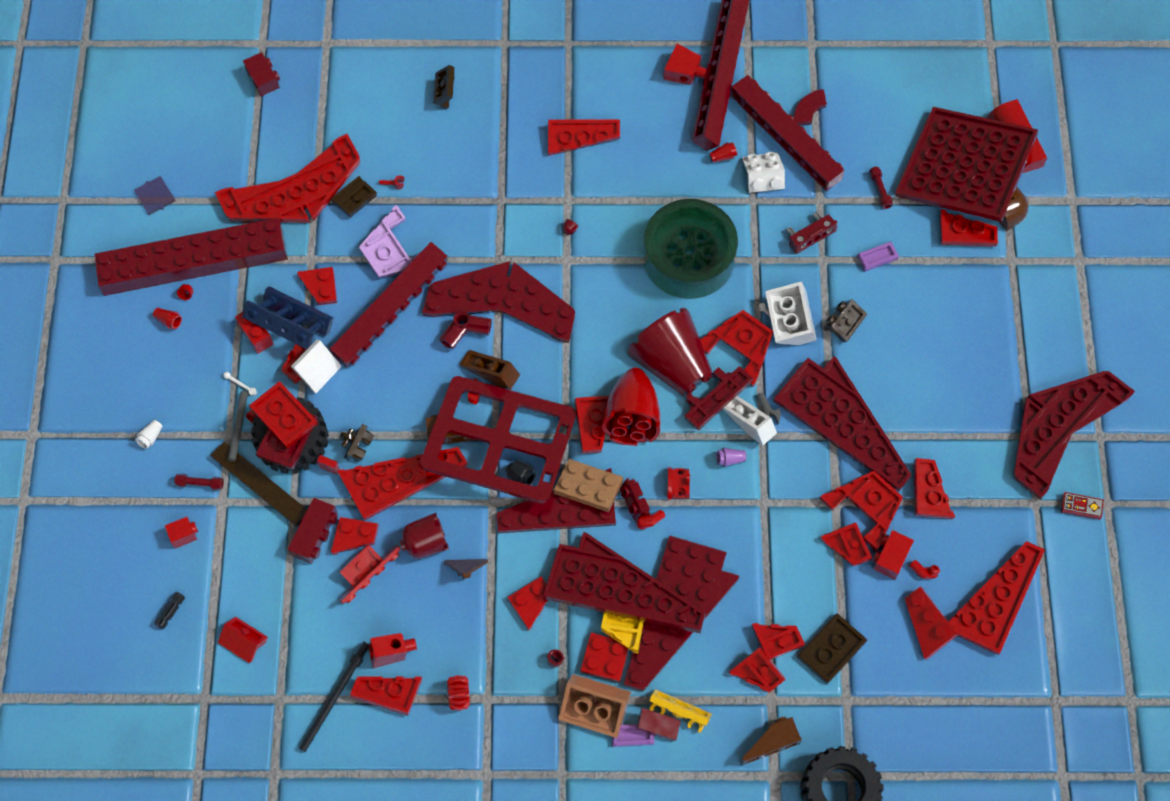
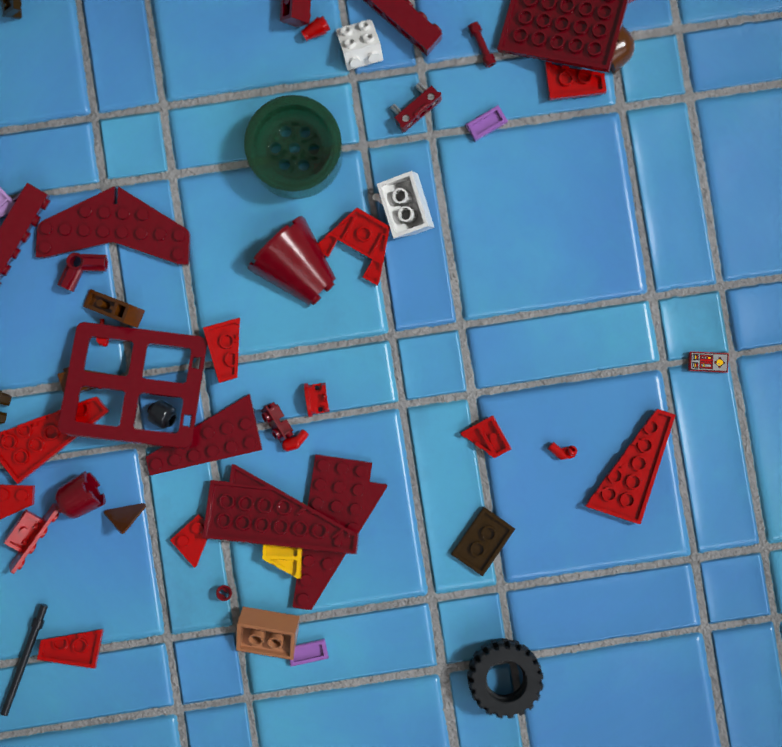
camera: 10 degrees left, 20 degrees up
red torso [368,633,417,669] -> none
red gear [447,675,470,711] -> none
red wing [548,119,620,156] -> none
medium nougat plate [554,459,623,512] -> none
dark red hinge [563,219,579,235] -> none
red plate [581,633,629,683] -> none
red cylinder [602,367,661,446] -> none
dark red tile [636,708,681,741] -> none
yellow plate [650,689,712,733] -> none
dark red hinge [685,366,753,431] -> none
medium lavender cone [716,448,746,467] -> none
white slope [723,396,777,445] -> none
red wing [729,647,786,693] -> none
reddish brown slope [741,716,802,766] -> none
red wing [752,623,805,660] -> none
dark grey bar [757,392,781,424] -> none
dark red wing [773,356,911,491] -> none
red wing [820,471,903,551] -> none
dark brown bracket [823,299,867,343] -> none
red brick [873,530,914,580] -> none
red wing [905,586,958,660] -> none
red wing [914,458,955,520] -> none
dark red wing [1013,371,1135,500] -> none

